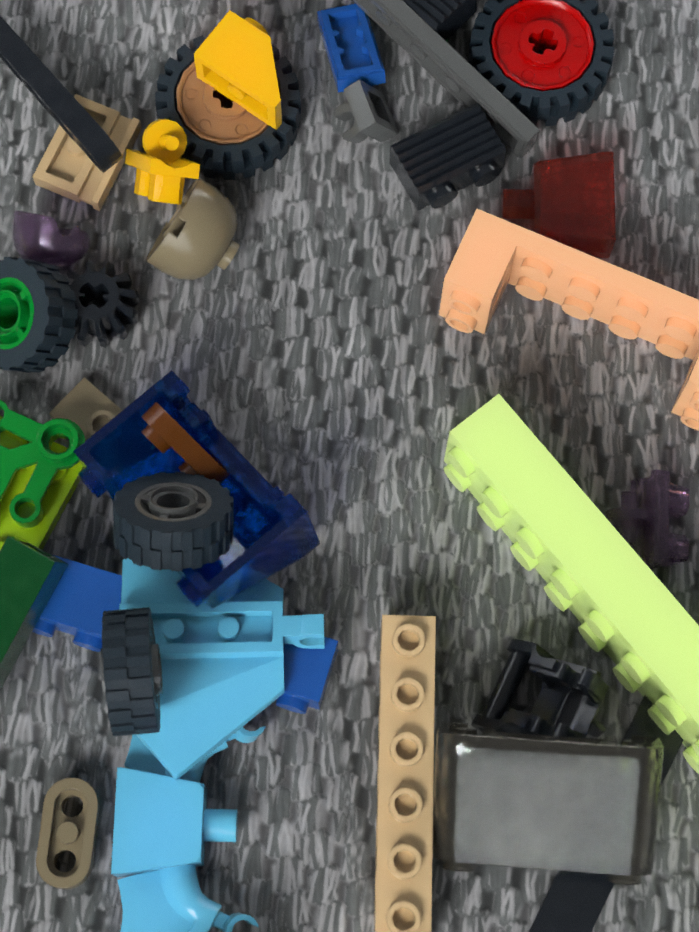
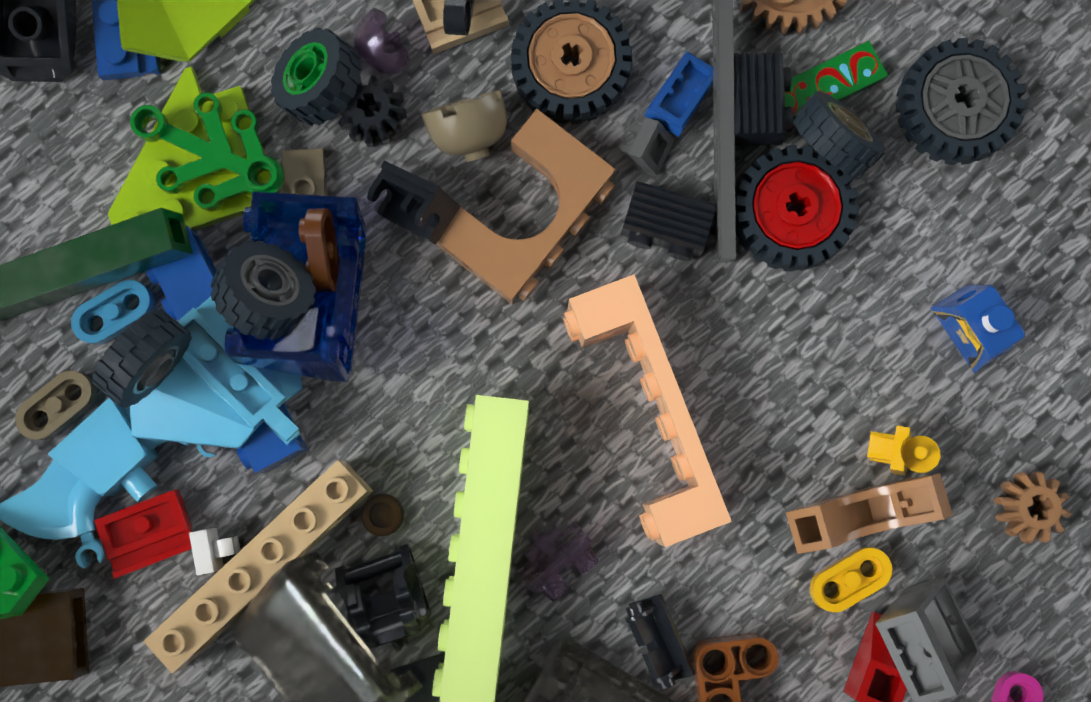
camera: 45 degrees right, 10 degrees up
yellow hips [125,119,200,205] -> none
yellow slope [194,10,282,130] -> none
clear red torso [501,151,616,258] -> none
none -> dark azure plate [71,280,155,345]
none -> red plate [94,489,193,579]
none -> white tile [189,528,241,575]
none -> dark brown tile [361,494,405,536]
none -> black hinge [367,160,461,245]
none -> medium nougat arch [436,109,616,305]

